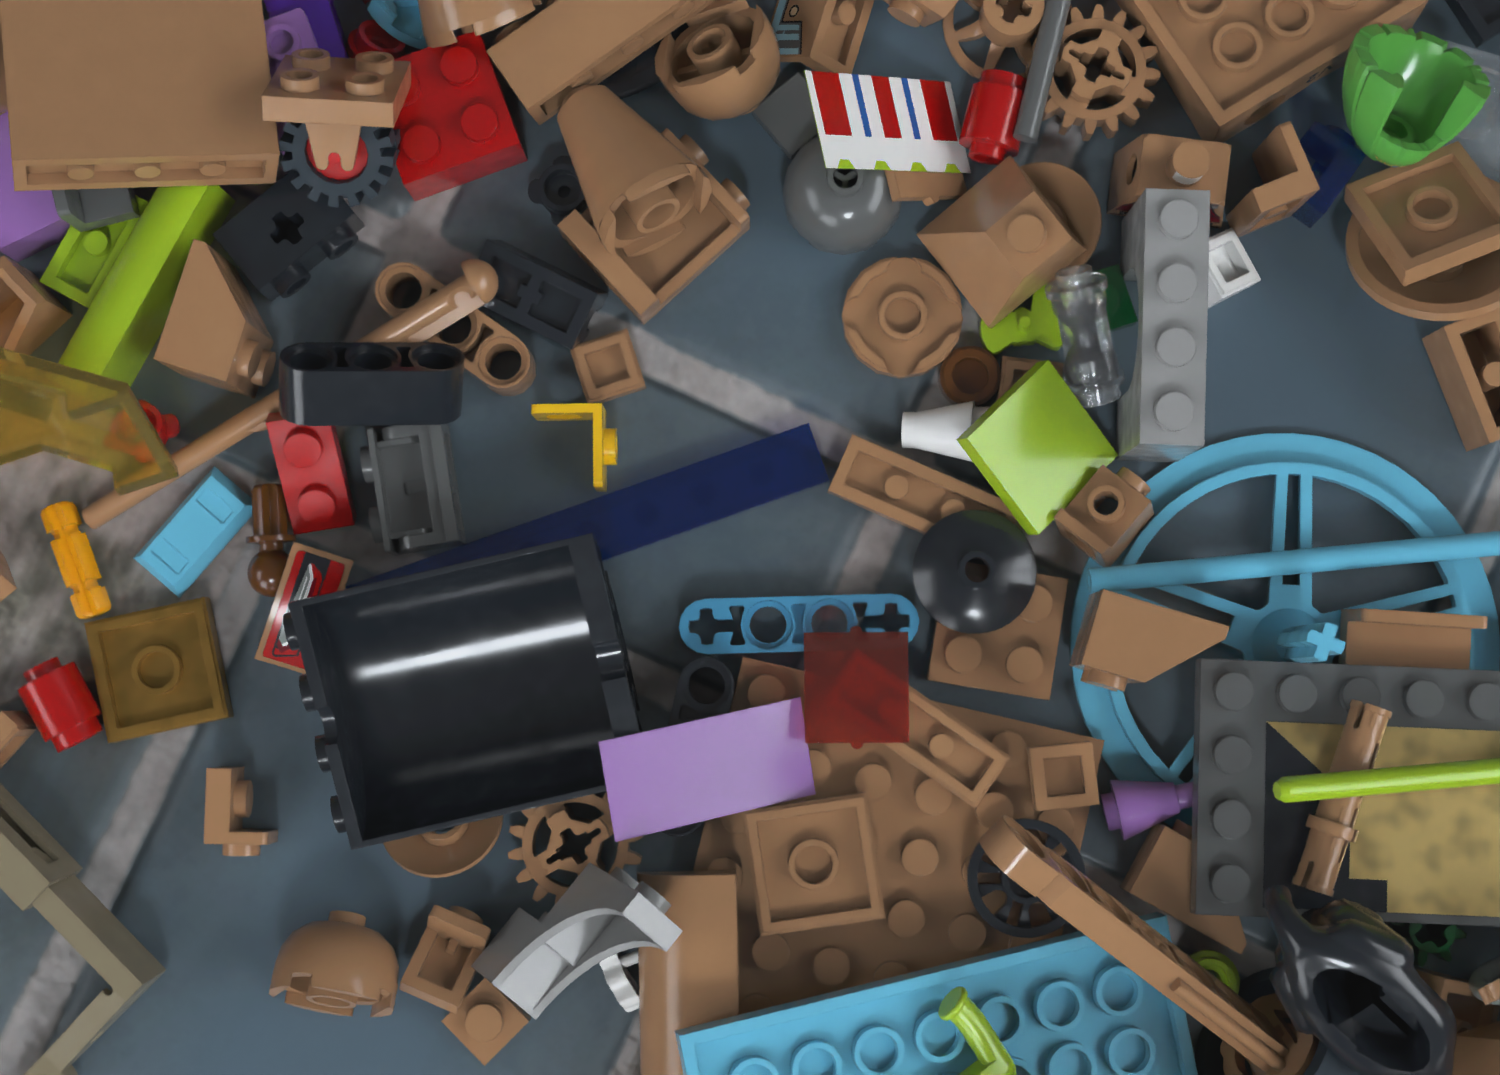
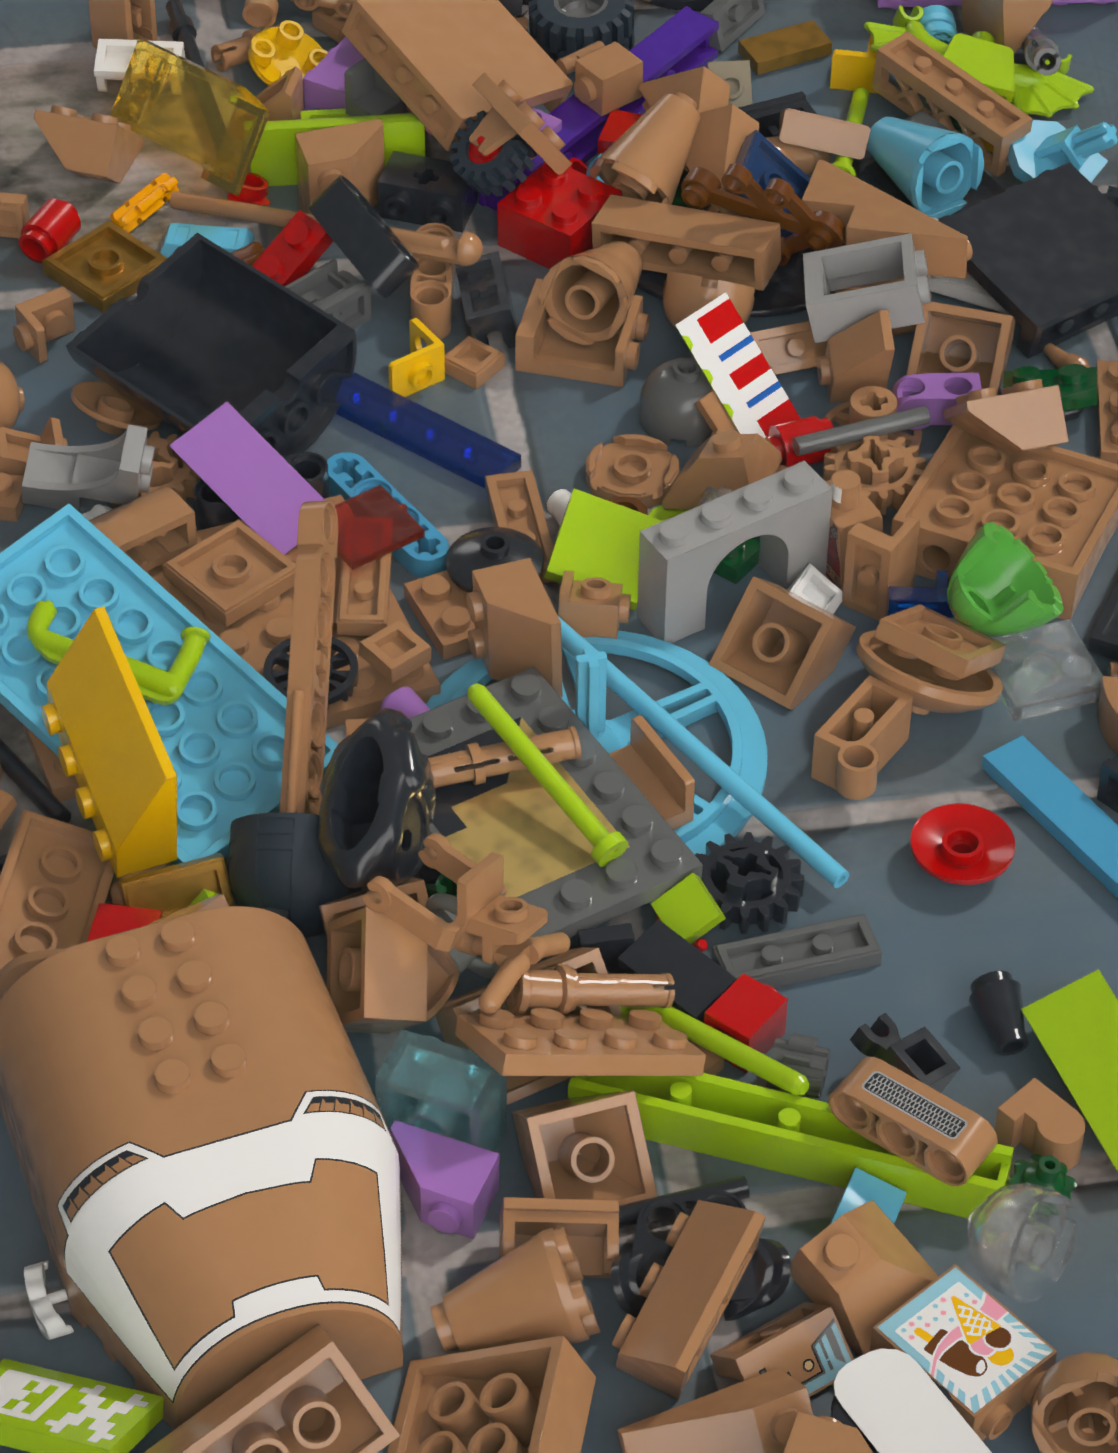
camera: 50 degrees right, 40 degrees down
none -> medium nougat slope [708,576,856,710]

